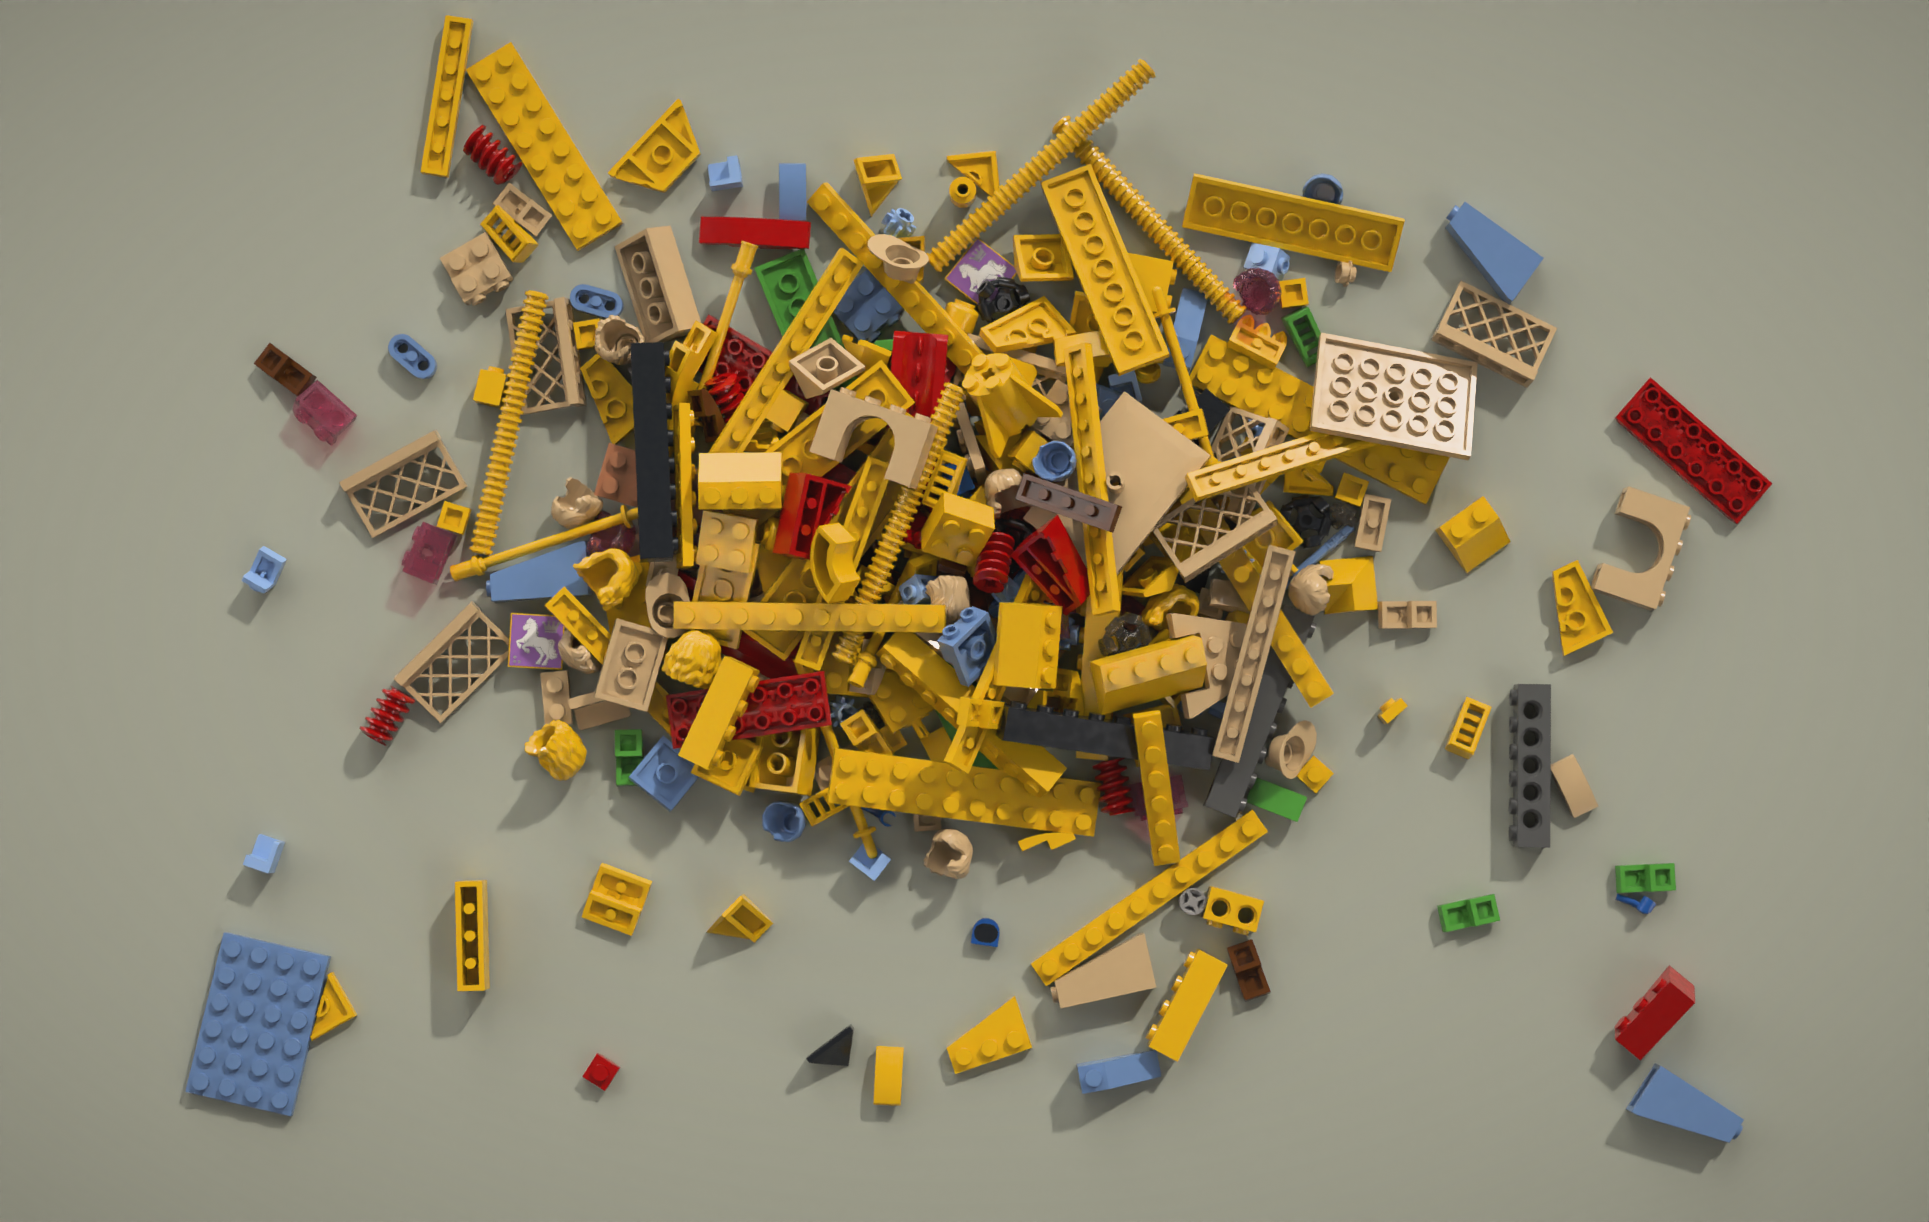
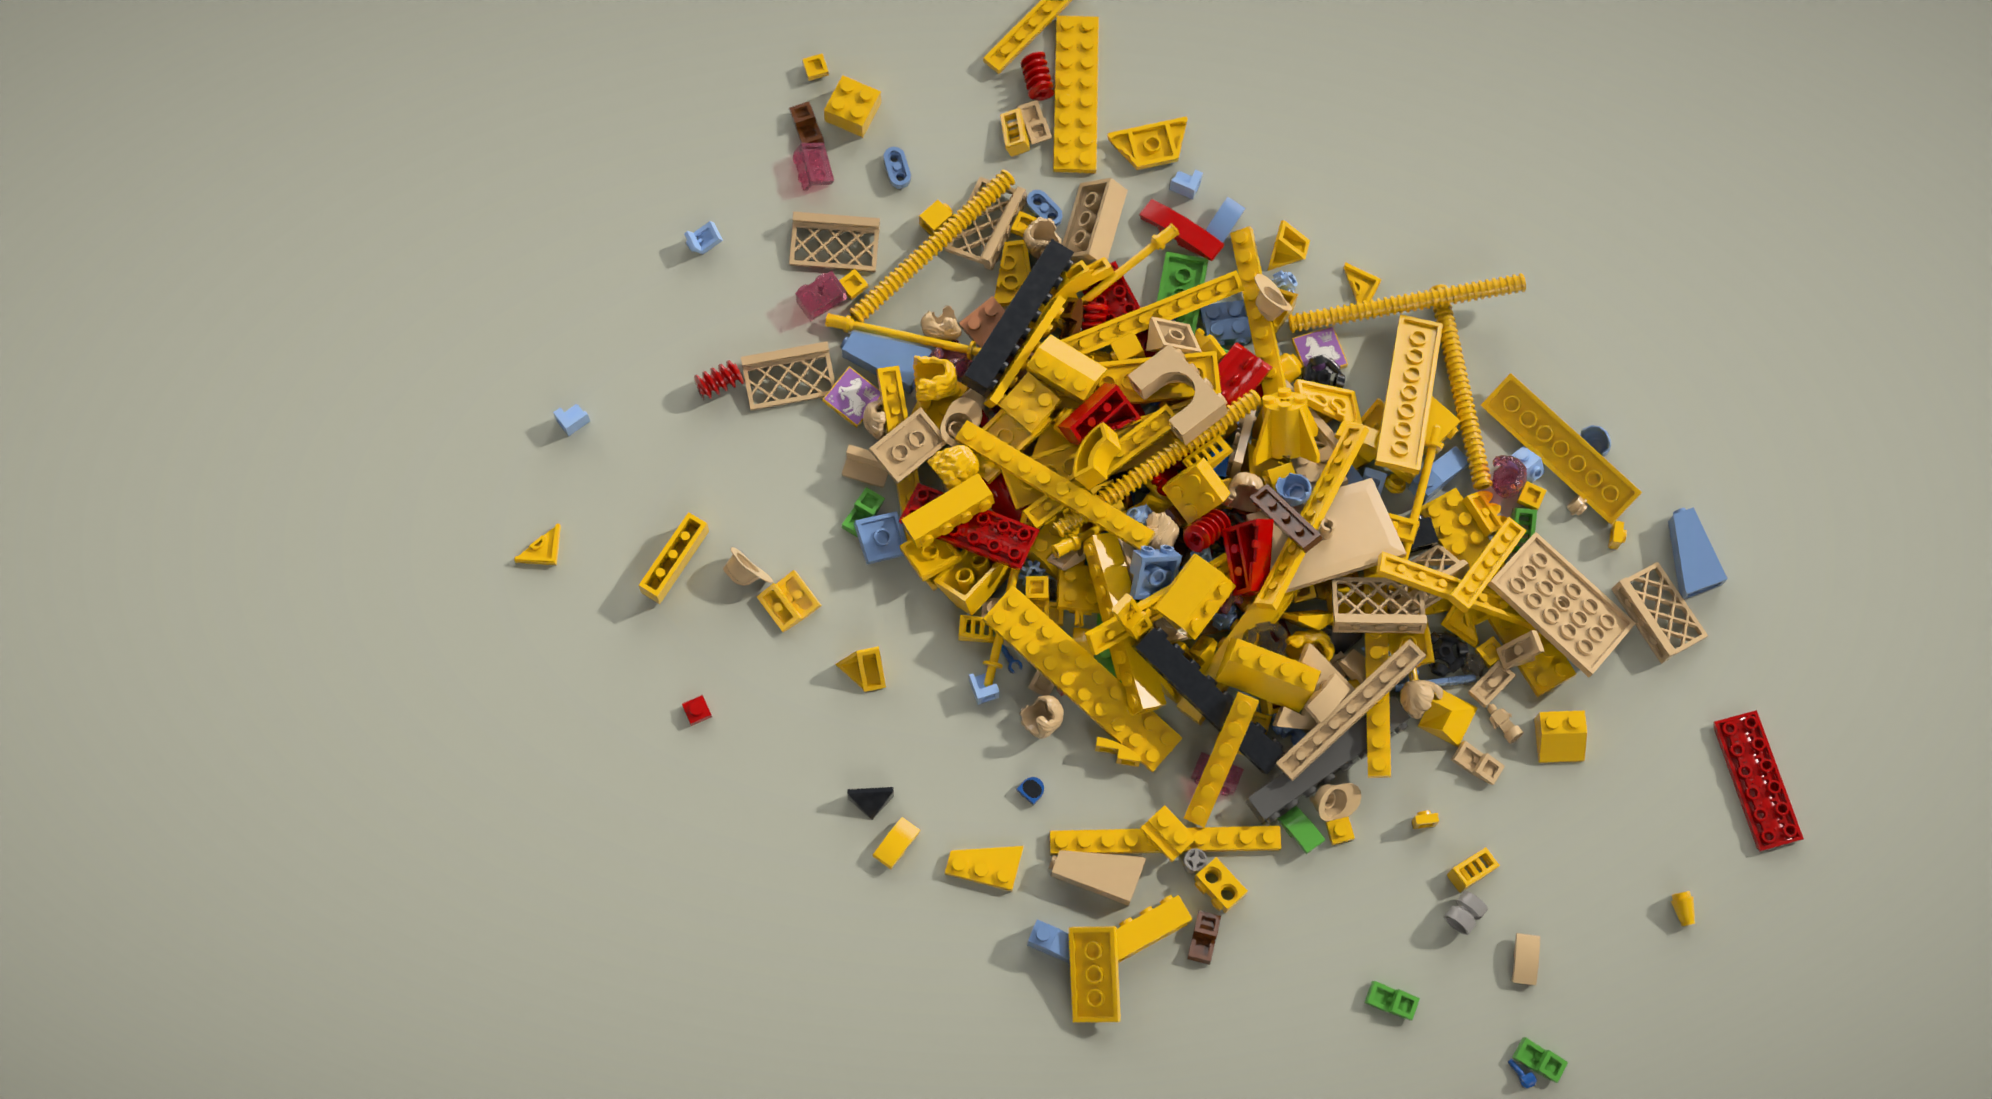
camera: 25 degrees right, 15 degrees down
medium blue plate [185,932,331,1116] -> none
tan plate [440,232,514,306] -> none
yellow hair [524,720,587,781] -> none
tan plate [540,670,573,725] -> none
medium blue hair [762,801,806,842] -> none
yellow brick [949,177,976,208] -> none
yellow slope [1013,234,1074,282] -> none
red piece [1093,758,1135,816] -> none
dark grey brick [1508,684,1551,848] -> none
yellow wing [1552,560,1613,656] -> none
tan arch [1591,486,1691,611] -> none
none -> tan piece [723,547,773,586]
none -> yellow plate [802,53,829,81]
none -> yellow brick [824,75,881,138]
none -> yellow plate [1068,926,1121,1022]
none -> yellow plate [1140,805,1197,862]
none -> tan slope [1304,673,1350,724]
none -> light grey wheel [1444,891,1488,935]
none -> yellow plate [1447,517,1527,613]
none -> tan piece [1487,704,1524,744]
none -> tan slope [1496,630,1545,670]
none -> yellow plate [1608,521,1627,550]
none -> yellow cone [1671,891,1695,926]

